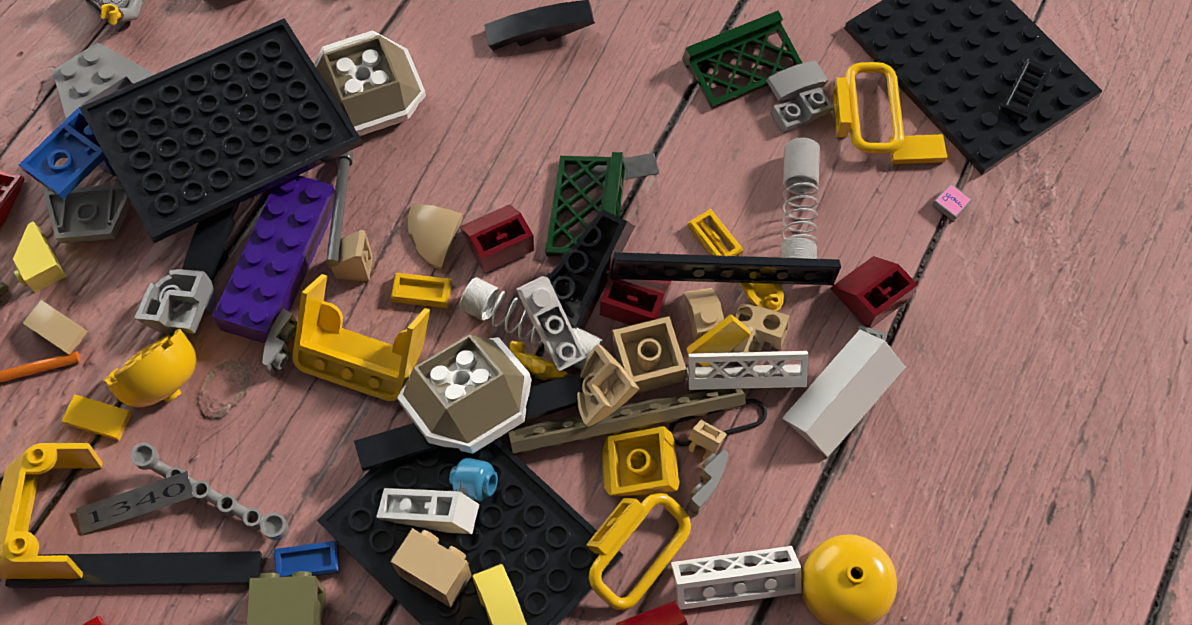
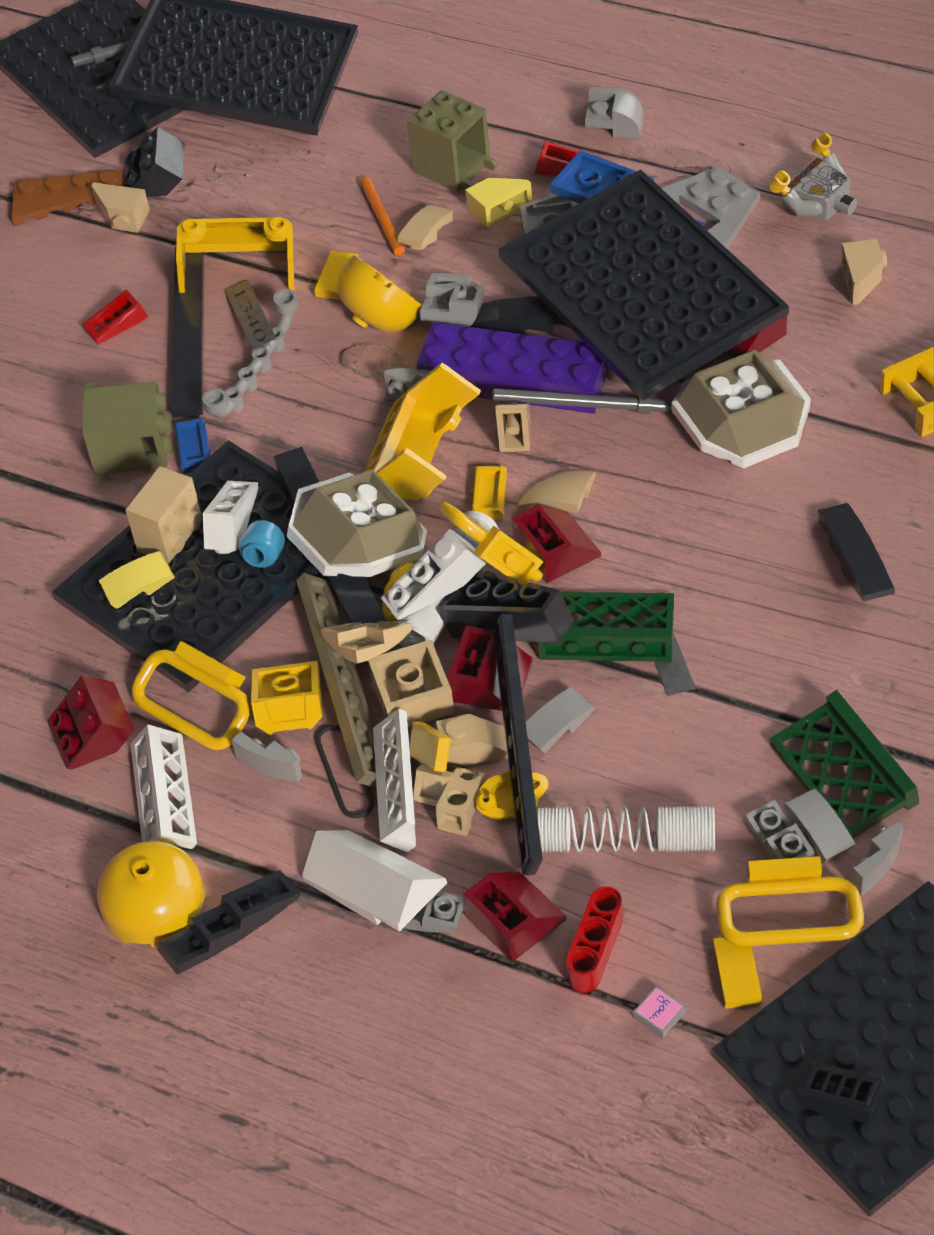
camera: 95 degrees right, 15 degrees down
yellow tile [687,209,743,256] -> none
tan tile [688,420,727,460] -> none
none -> black slope [158,870,300,975]
none -> yellow bar [439,502,543,585]
none -> light grey slope [526,687,595,754]
none -> red beam [566,886,623,993]
none -> light grey slope [852,821,903,896]

